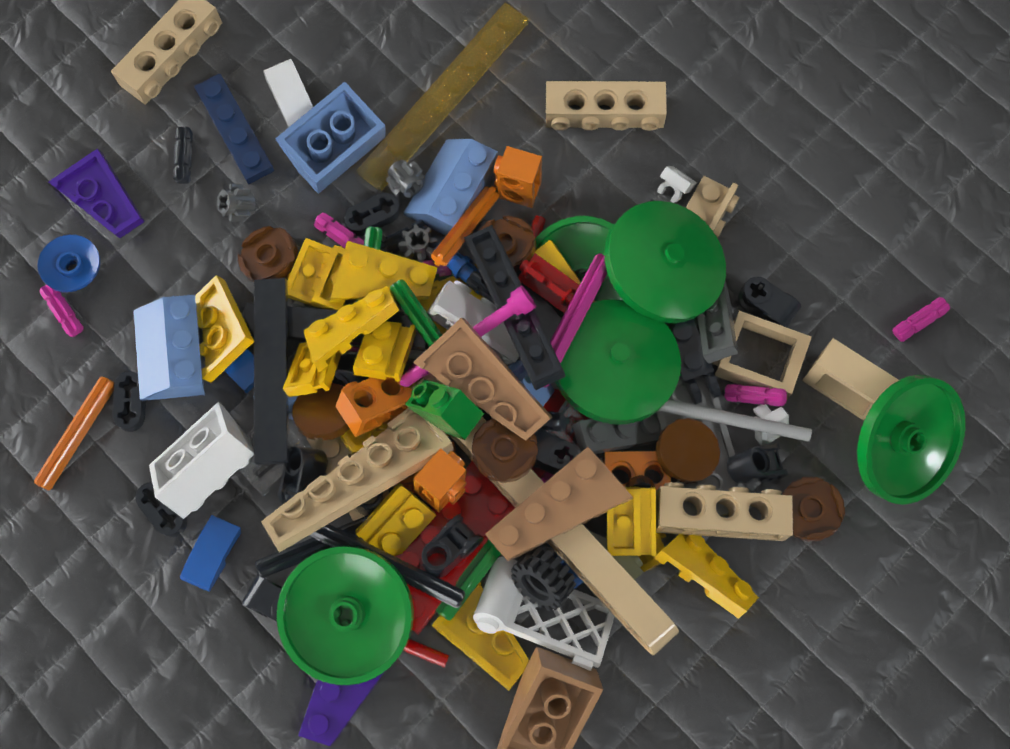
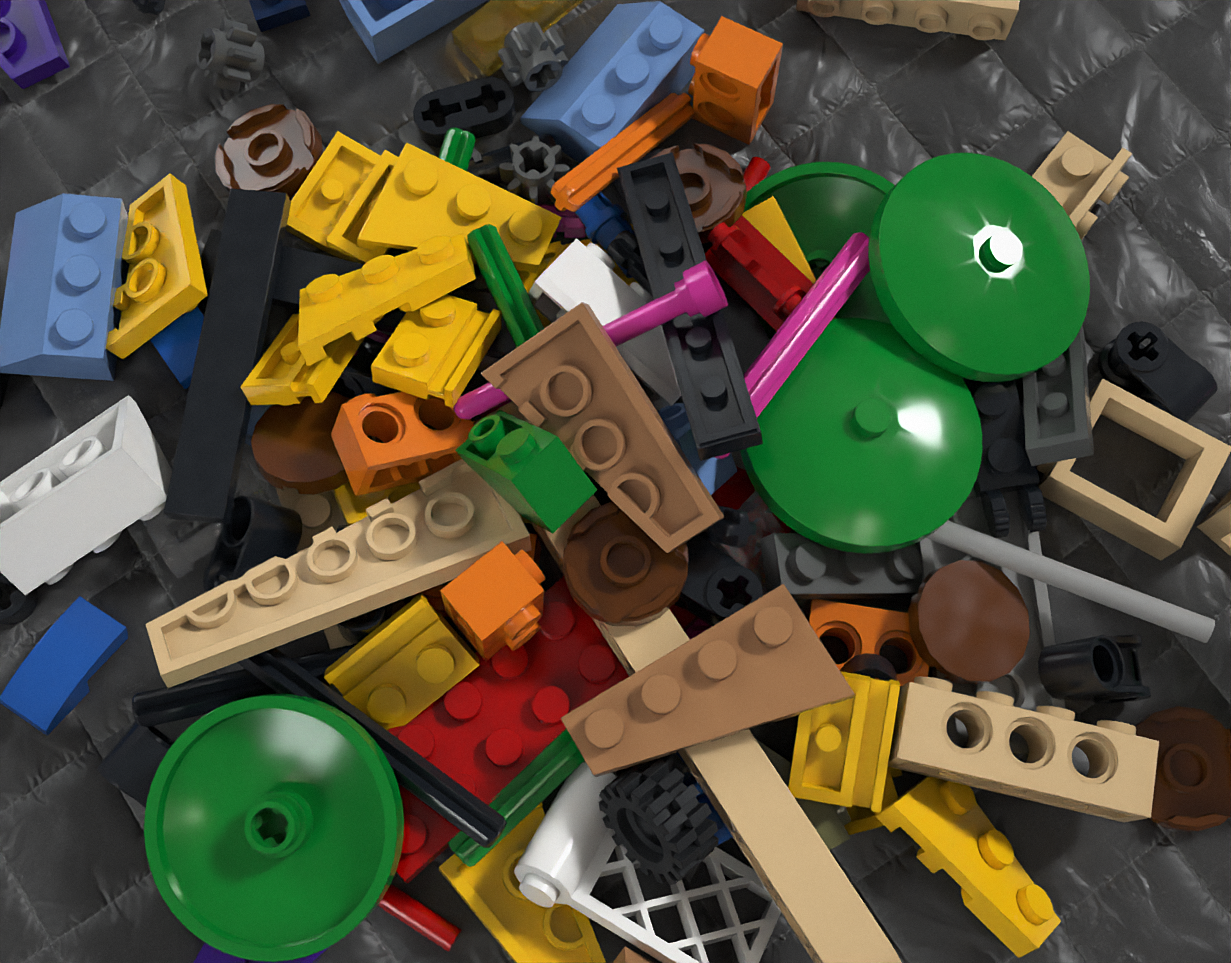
camera: 10 degrees right, 0 degrees up
dark pink axle [314,212,364,249] -> none
black piece [421,514,484,578] -> none
white tile [658,166,697,203] -> none
dark pink axle [724,384,787,406] -> none
white tile [753,404,789,446] -> none

